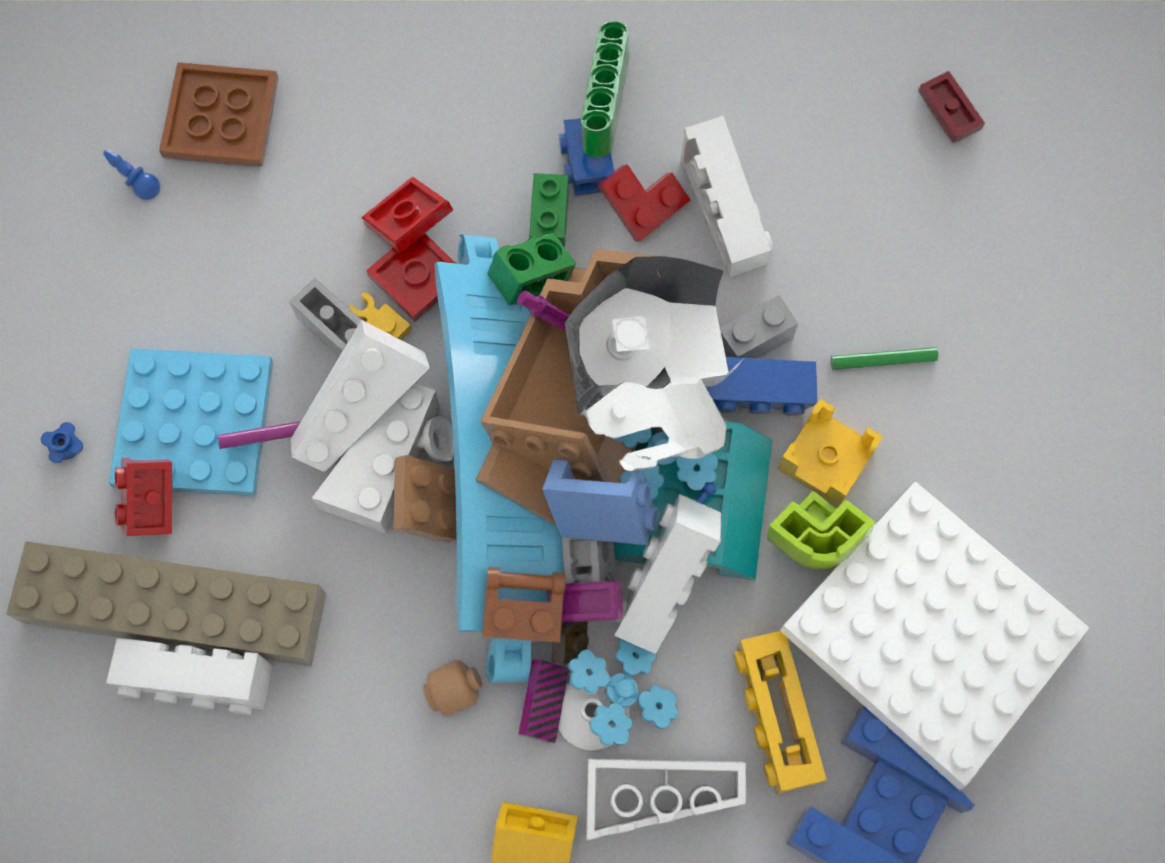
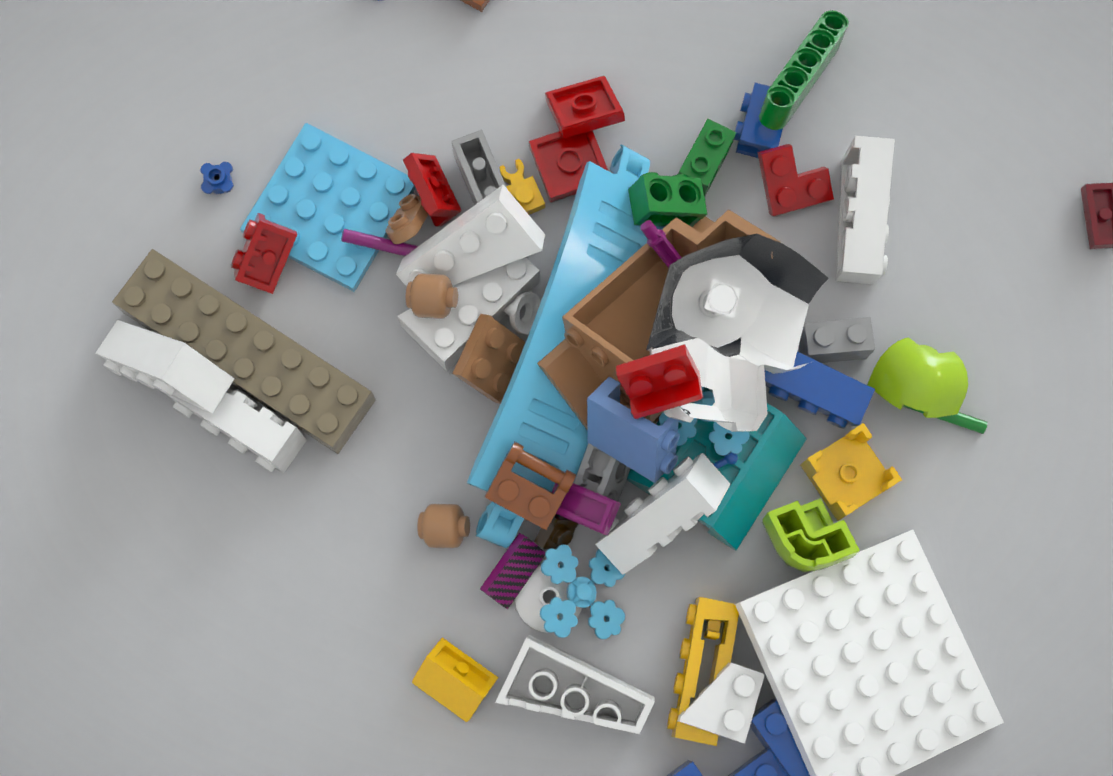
camera: 20 degrees right, 5 degrees up
none -> white wedge [95,320,234,414]
none -> medium nougat plate [386,194,428,244]
none -> red bracket [403,153,462,227]
none -> medium nougat head [405,273,458,319]
none -> red bracket [616,344,703,419]
none -> white wing [677,663,765,744]
none -> lime brick [867,337,968,418]

